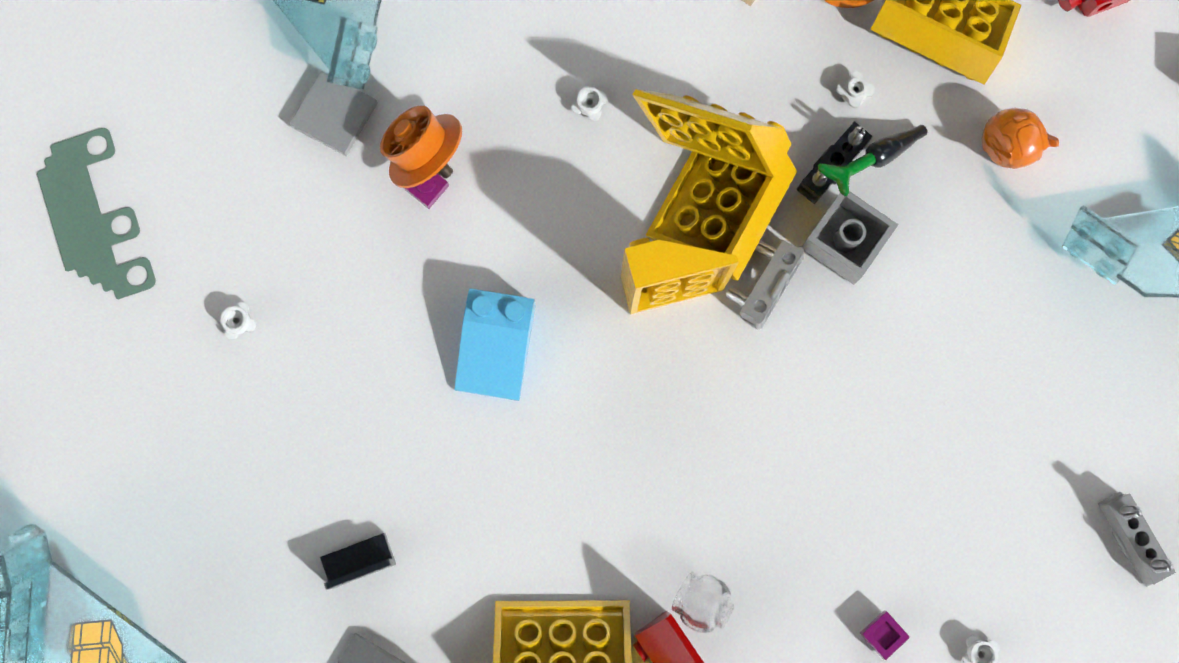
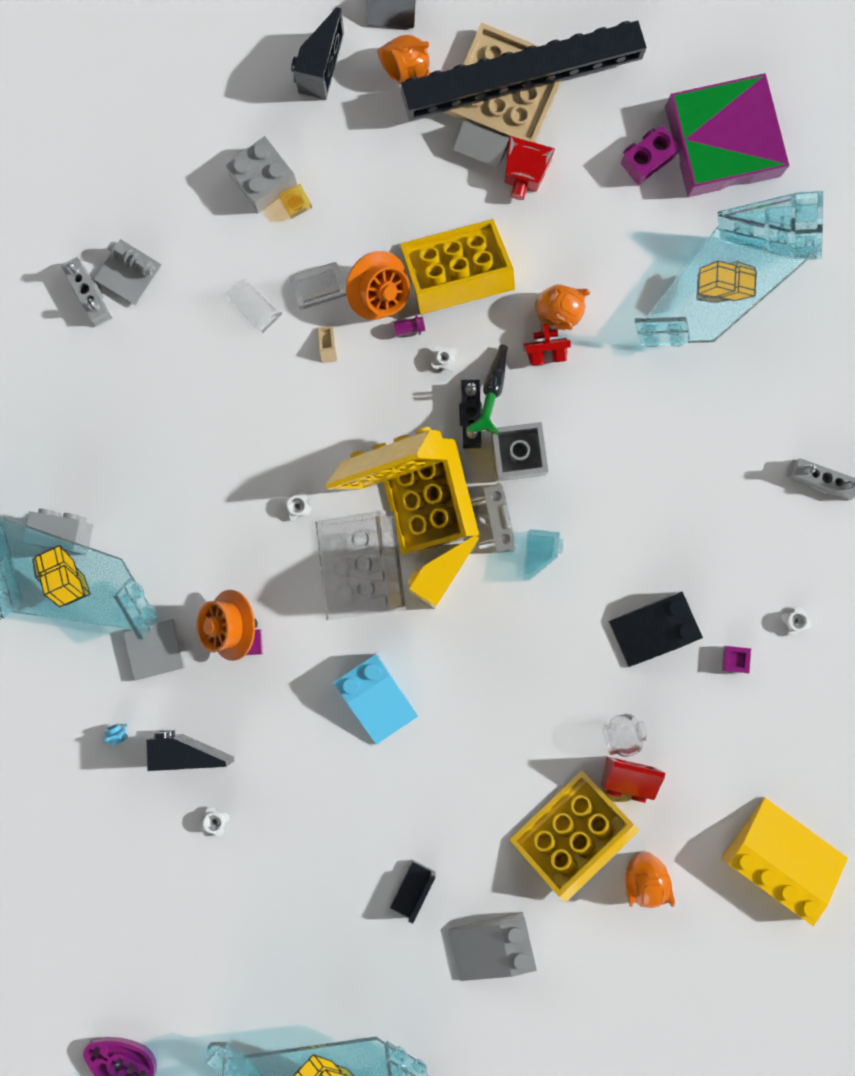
camera: 45 degrees left, 5 degrees up
sand green piece [37,128,156,299] -> none
none -> medium azure plate [102,724,128,746]
none -> black slope [146,730,234,771]
none -> clear slope [315,510,406,620]
none -> magenta pin [394,315,426,337]
none -> red hips [523,323,571,366]
none -> clear light blue slope [523,529,563,581]
none -> black slope [608,591,703,667]

